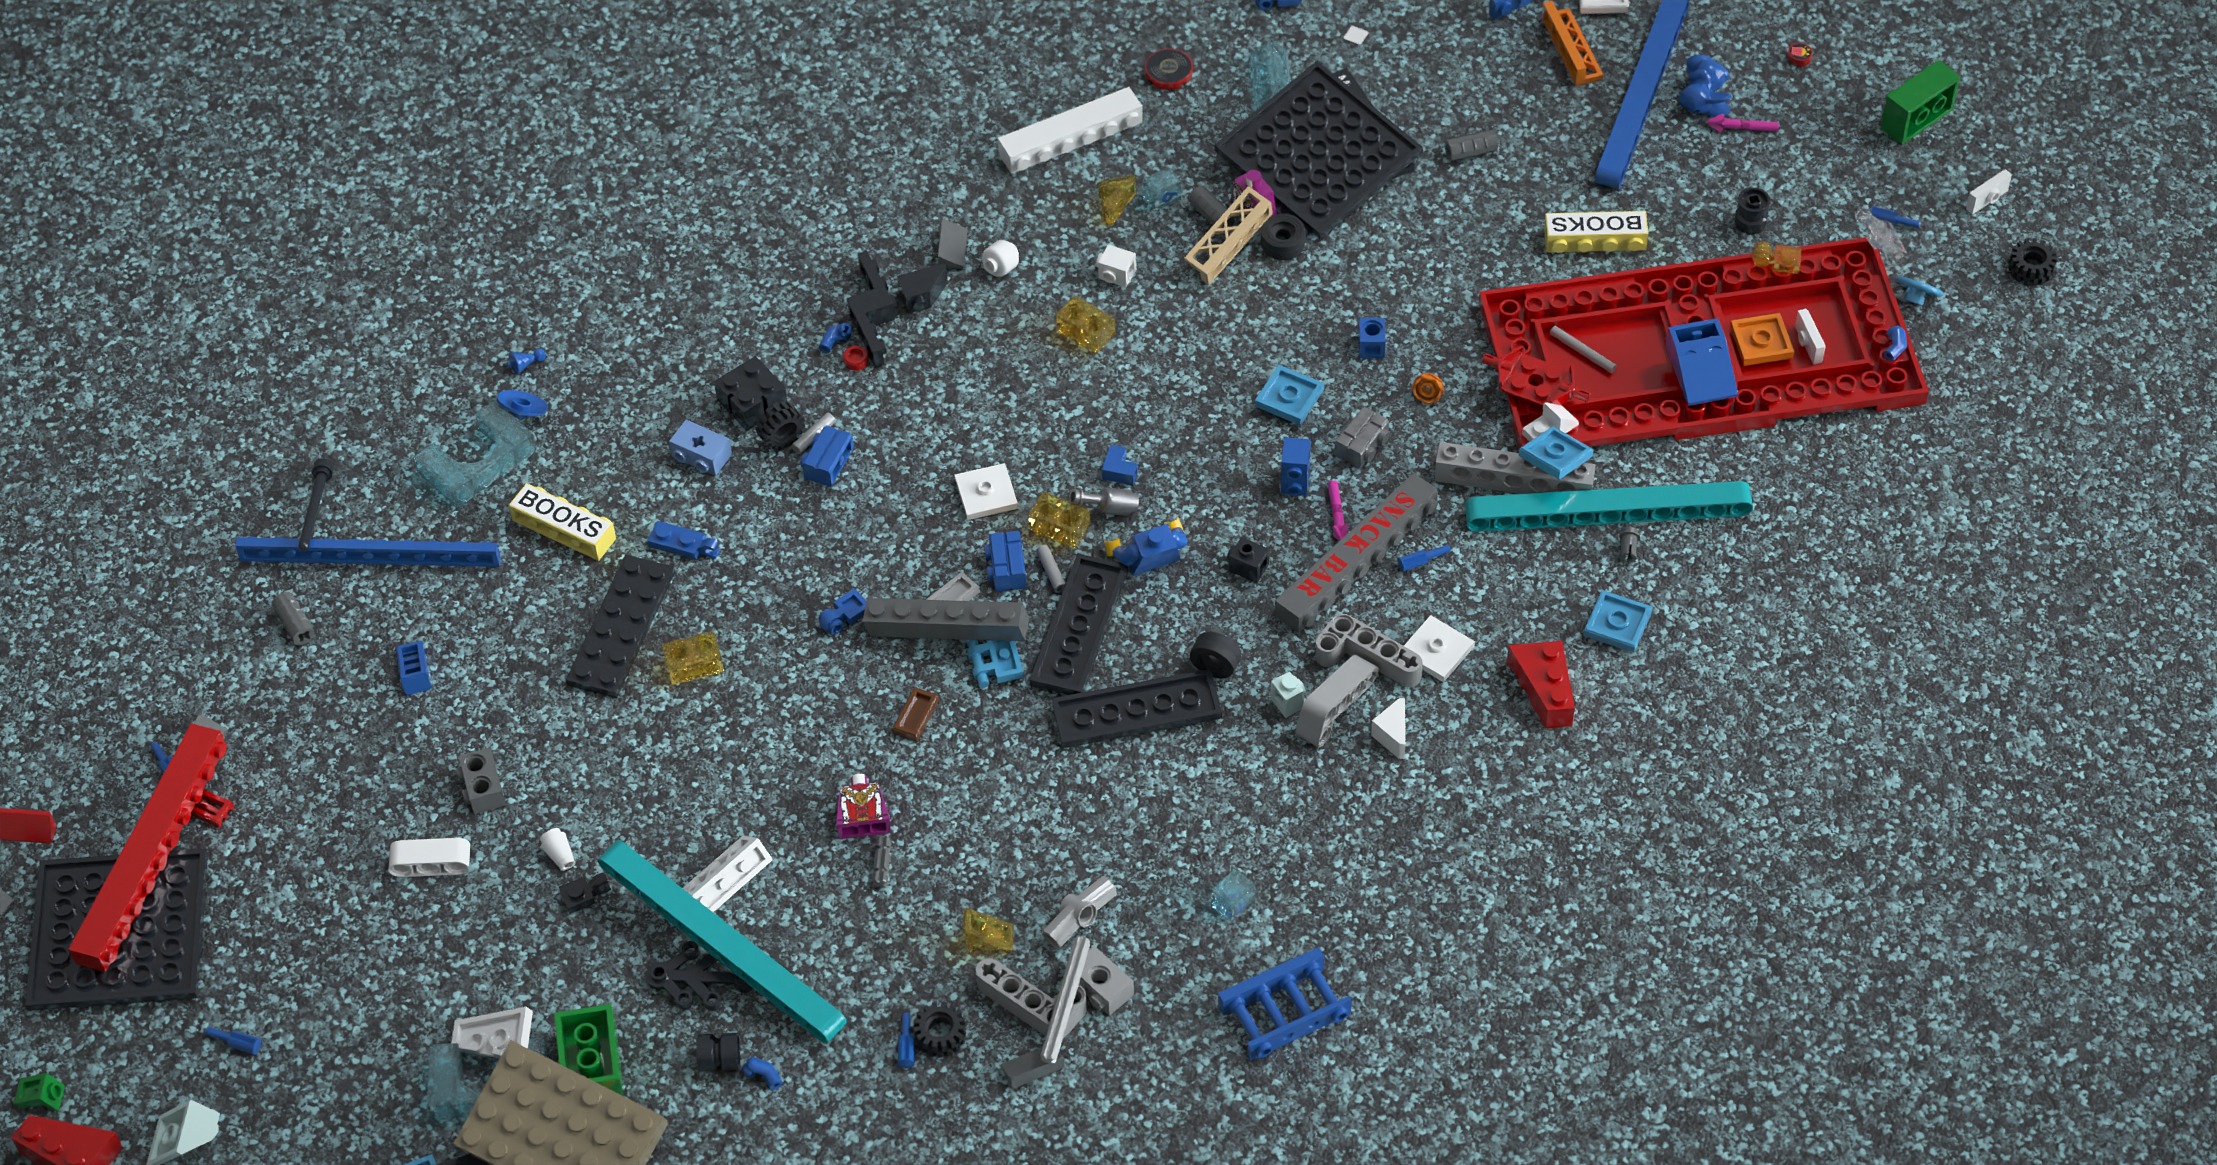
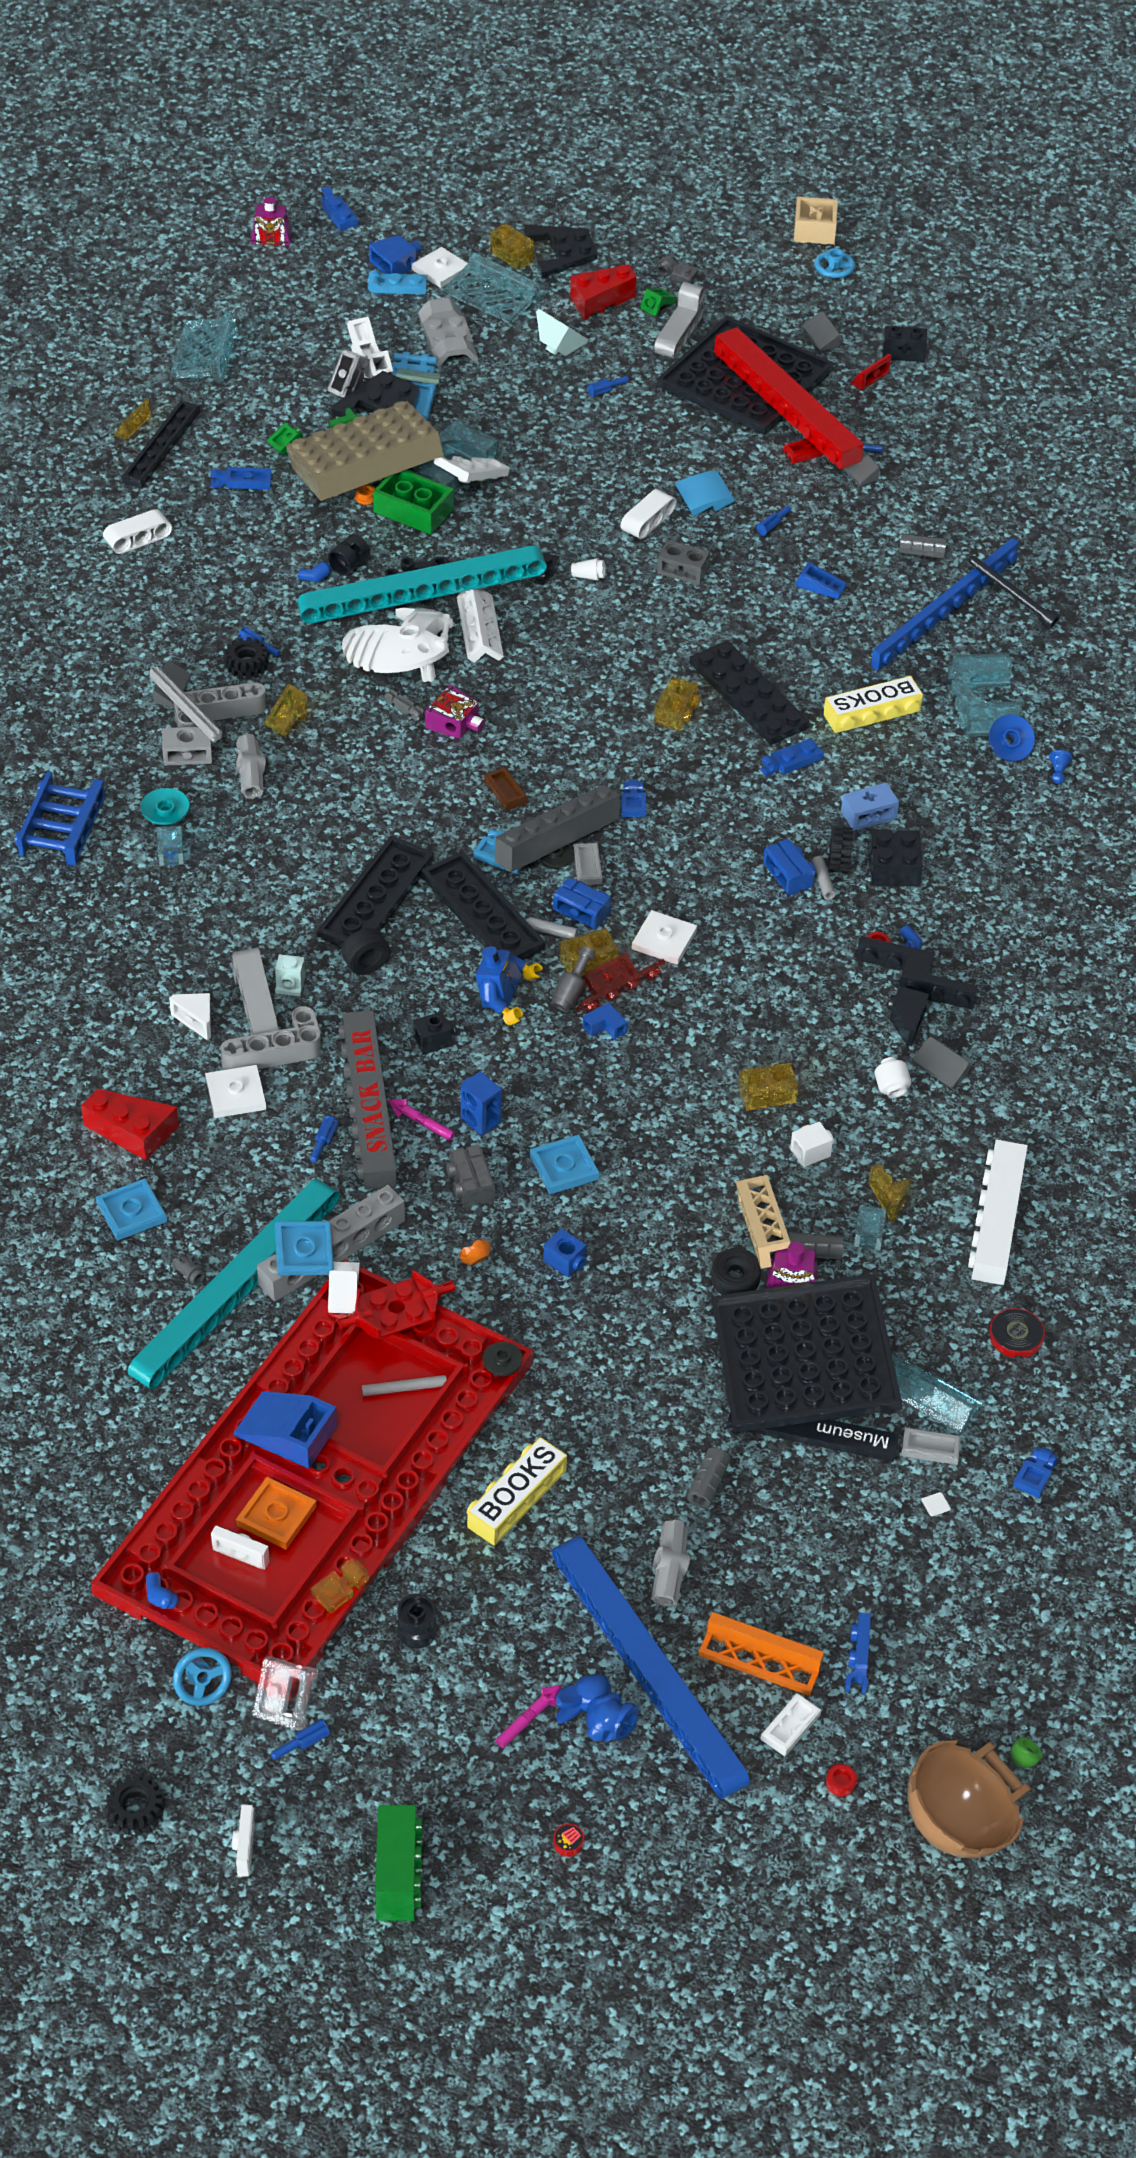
camera: 125 degrees right, 5 degrees down
none -> teal dish [141,788,190,825]
none -> white piece [342,608,453,682]
none -> pearl dark grey piece [483,1342,522,1376]
none -> clear red bracket [576,952,666,1013]
none -> light grey piece [651,1519,690,1607]
none -> light grey beam [654,282,705,359]
none -> dark azure slope [674,471,735,516]
none -> blue axle [756,505,791,536]
none -> light grey tile [901,1427,961,1465]

